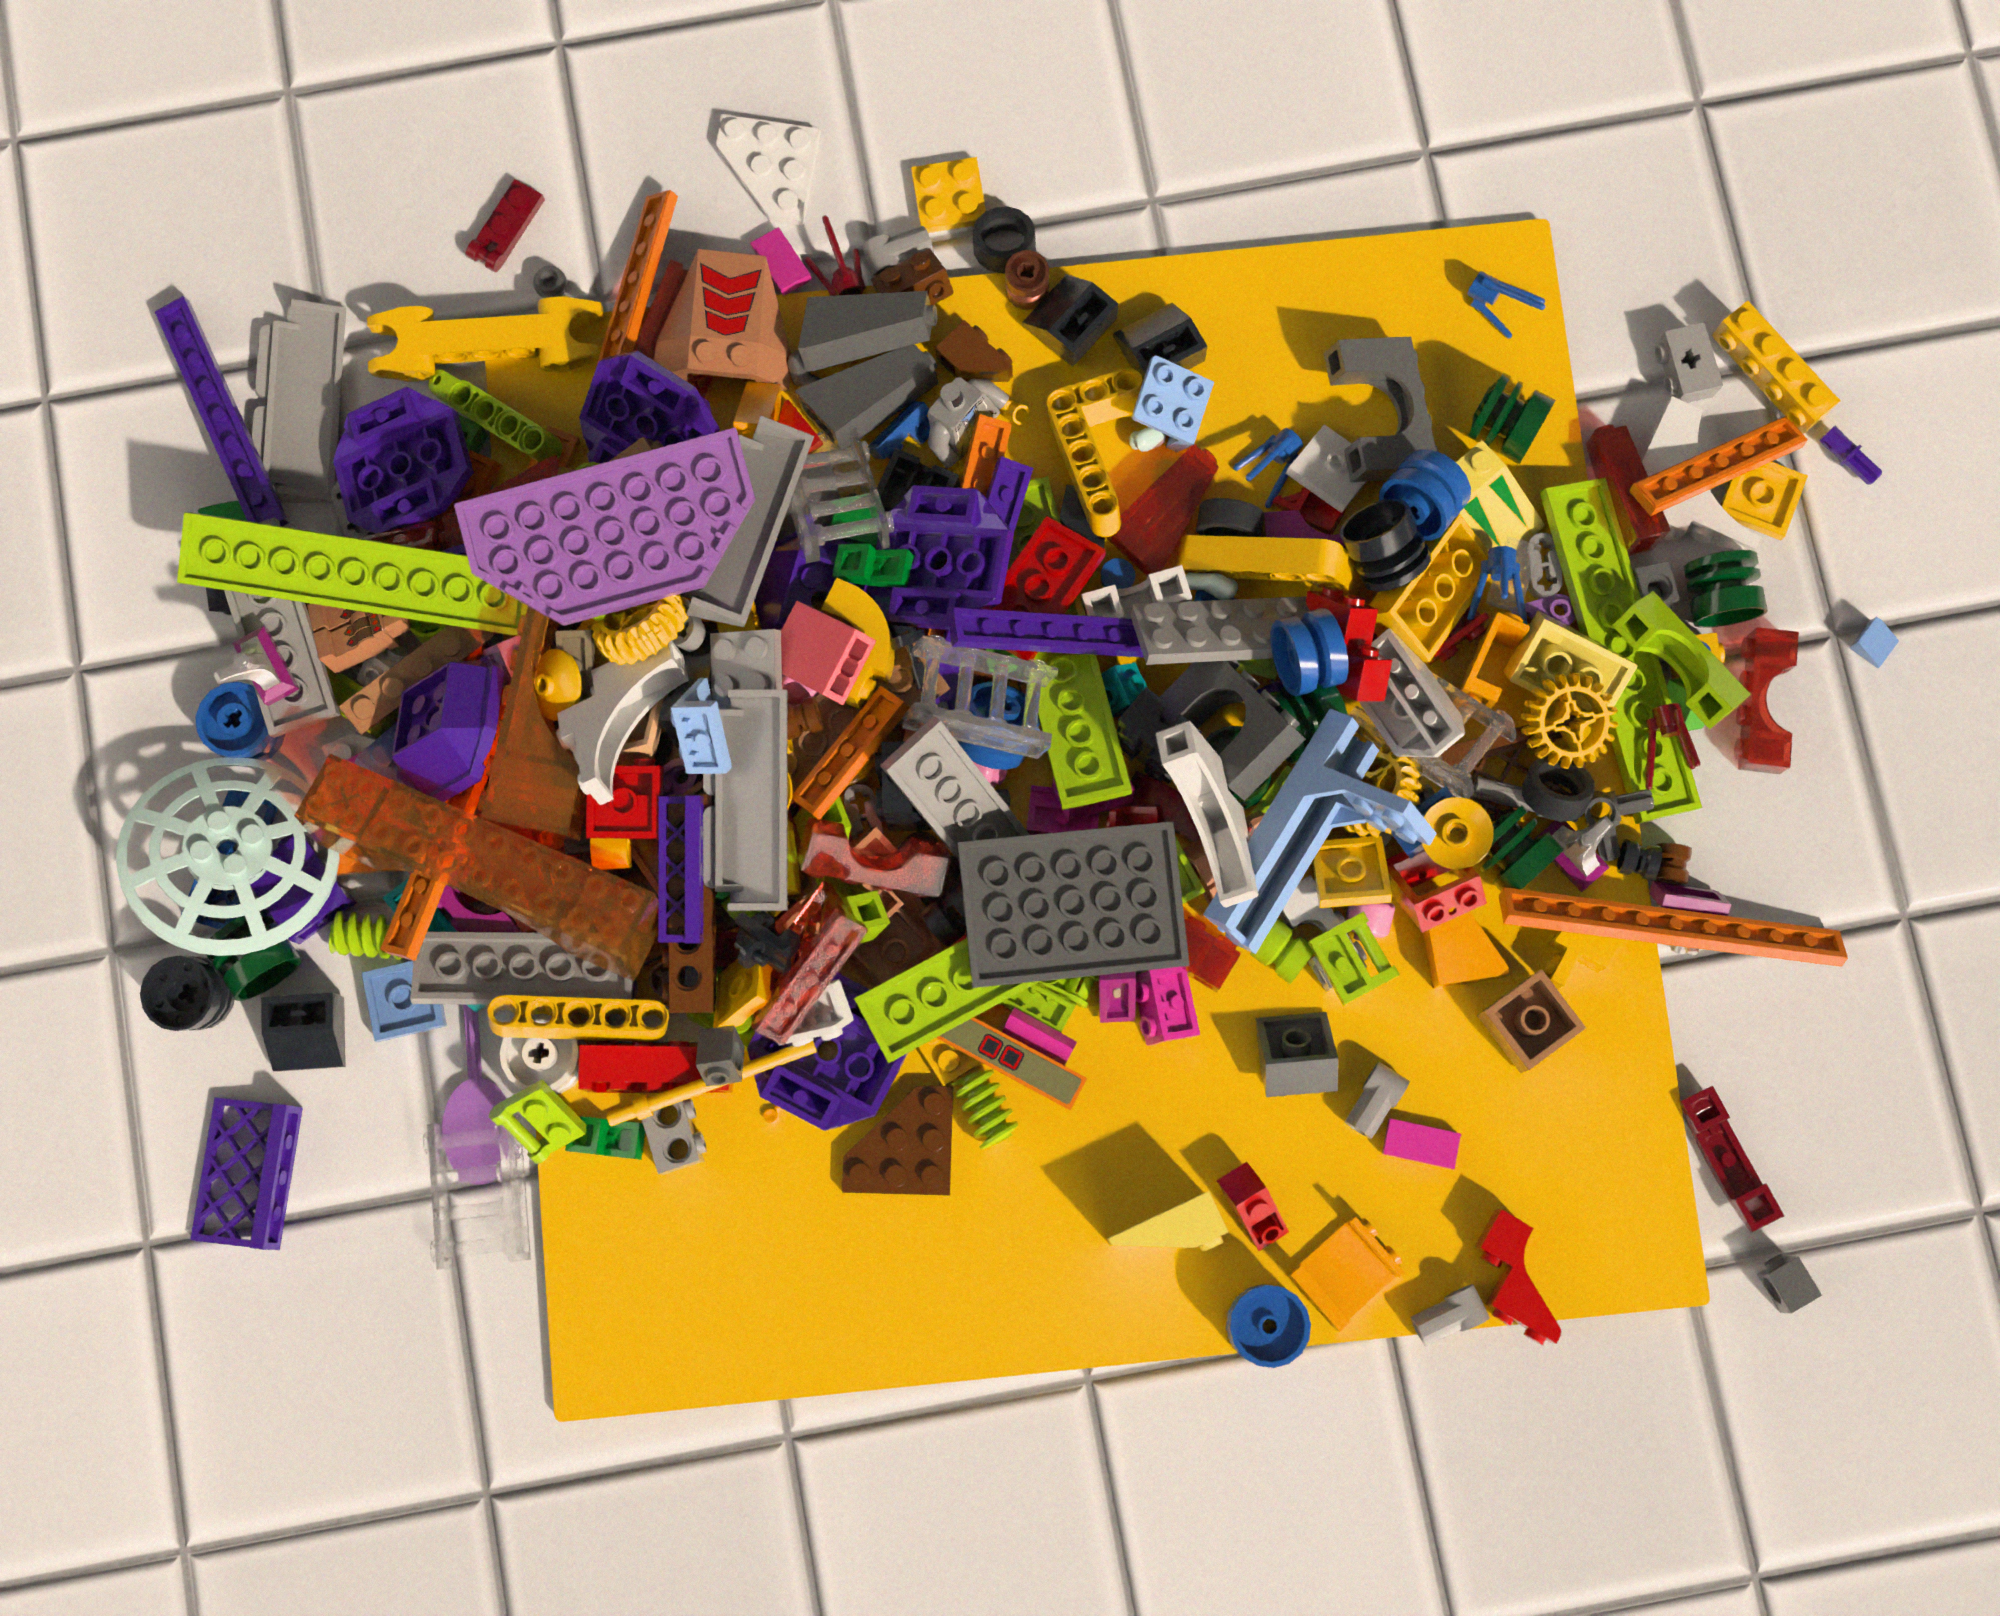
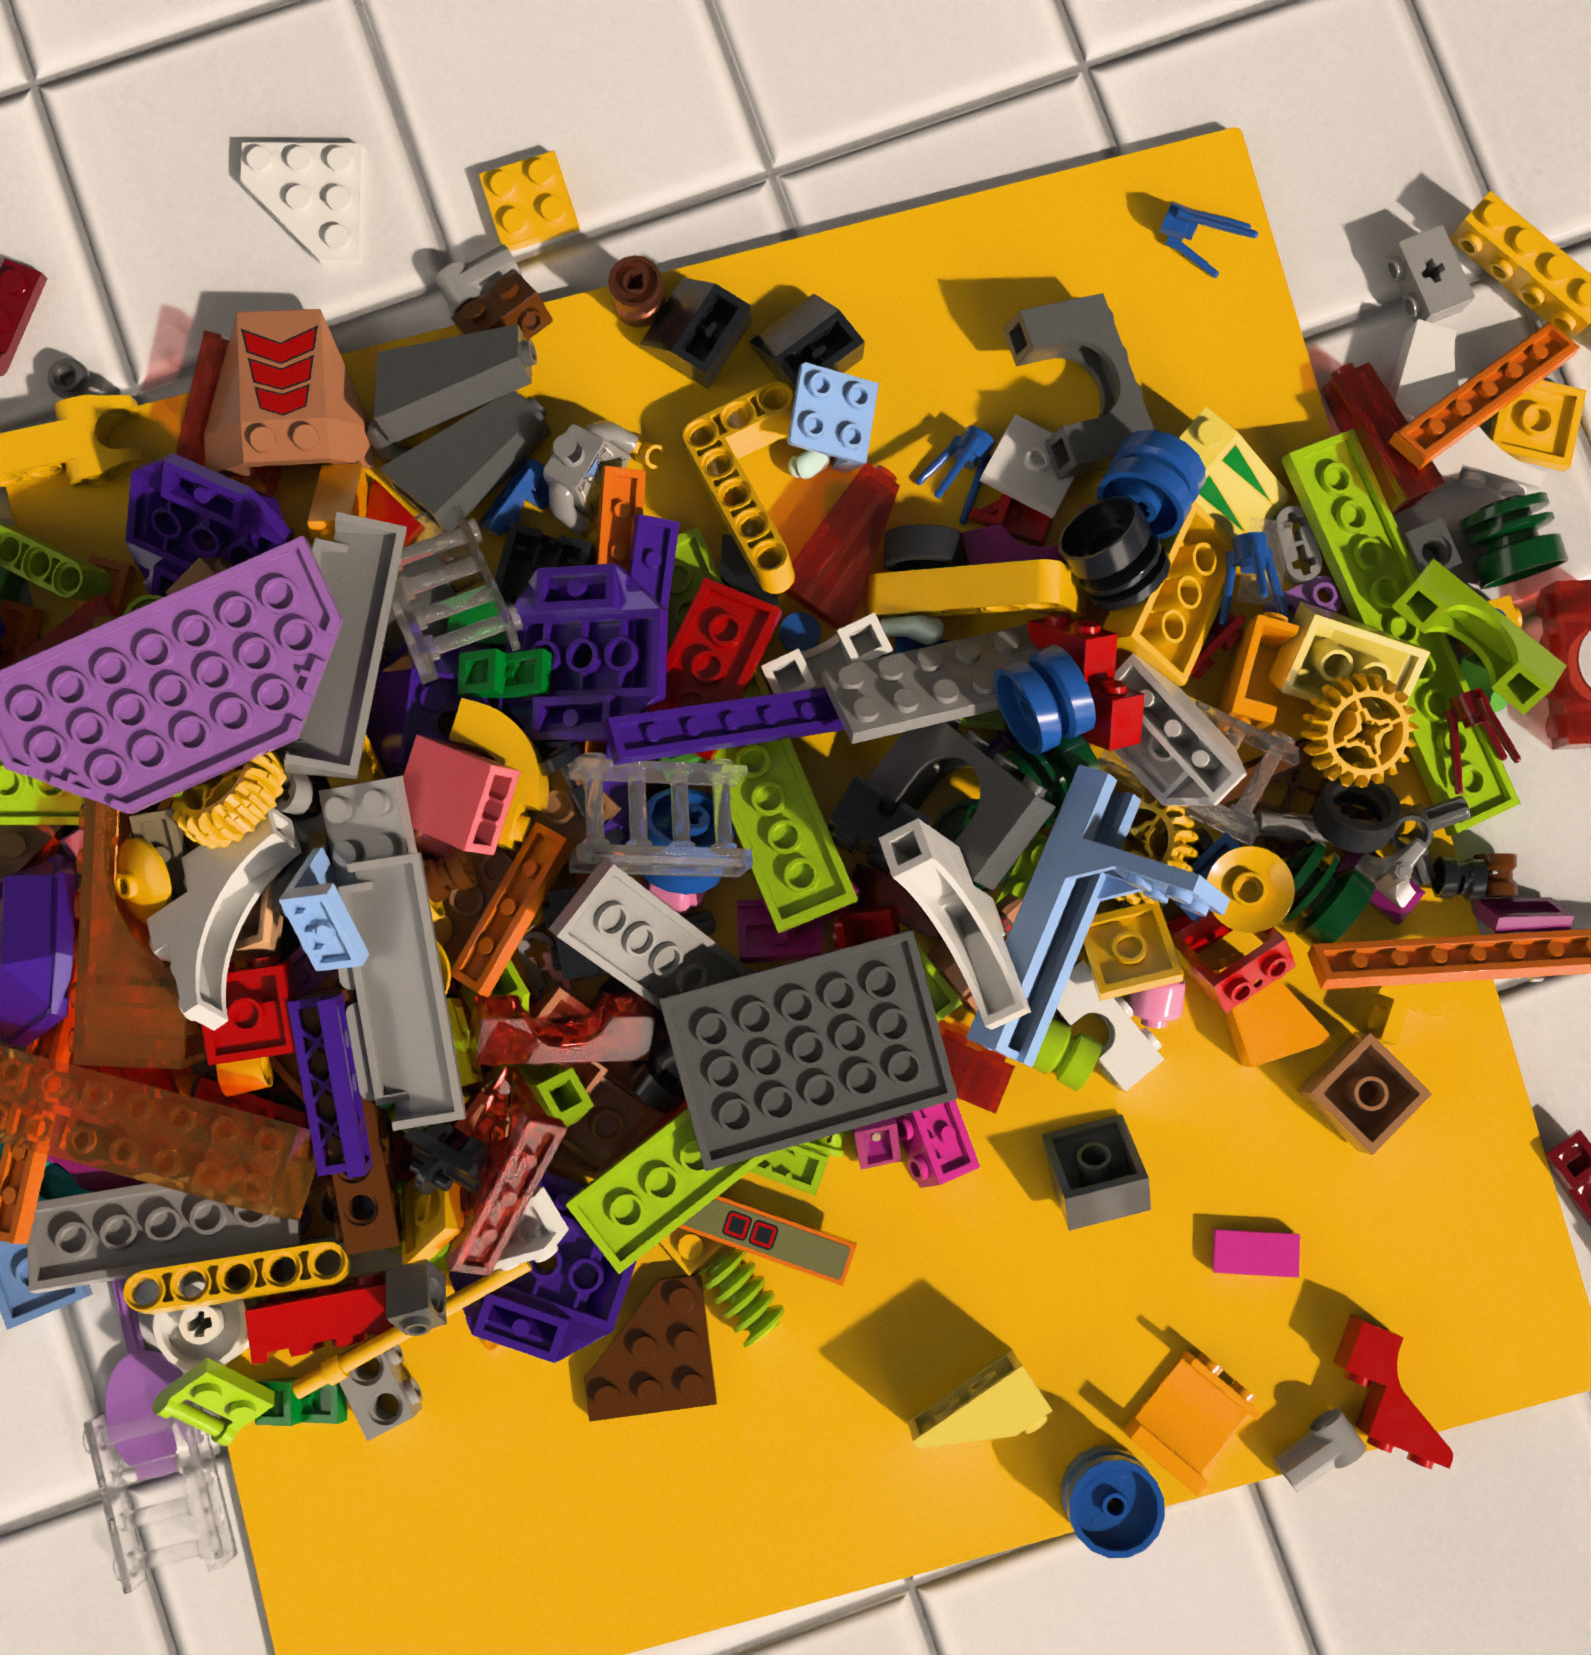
camera: 15 degrees left, 5 degrees up
orange tile [596,190,678,368] -> none
dark pink tile [750,227,812,296] -> none
dark red plant [805,215,866,296] -> none
reddish brown slope [935,320,1013,382] -> none
black tyre [972,207,1036,274] -> none
dark pink tile [1002,1008,1077,1066] -> none
teal brick [1101,662,1147,718] -> none
red slope [1216,1161,1289,1251] -> none
lime plate [1308,912,1400,1006] -> none
light grey piece [1344,1062,1410,1139] -> none
dark green wheel [1468,372,1556,464] -> none

